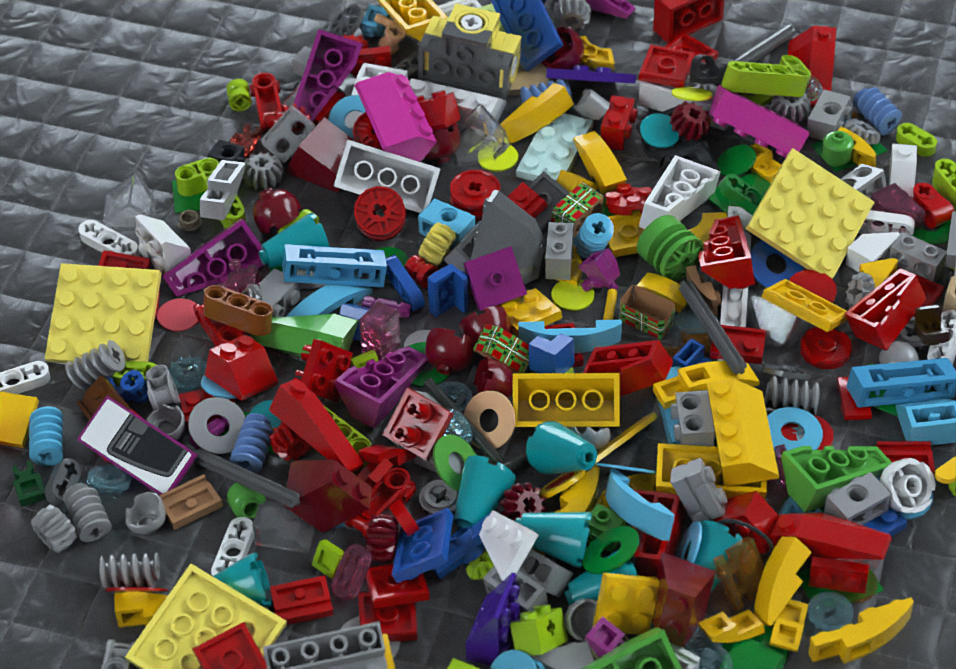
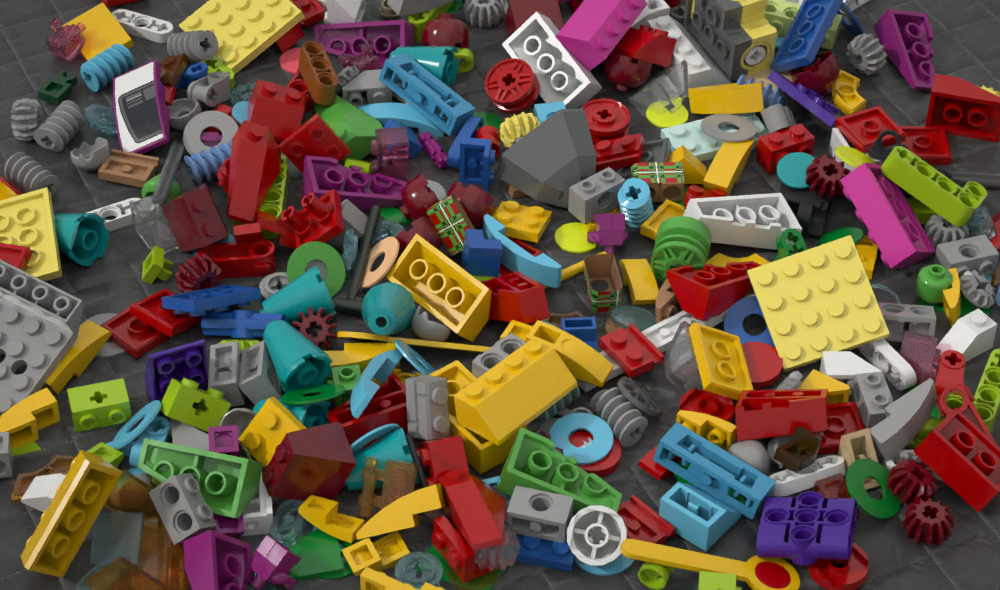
camera: 45 degrees right, 5 degrees down
dark grey beam [45,458,81,506] -> none
red plate [270,575,333,625] -> none
clear pink plate [332,544,371,600] -> none
red beam [388,498,420,537] -> none
magenta plate [463,246,527,311] -> none
white wing [479,510,538,580] -> none
dark grey axle [679,280,747,374] -> none
none -> yellow slope [676,410,737,451]
none -> light grey gear [701,114,757,142]

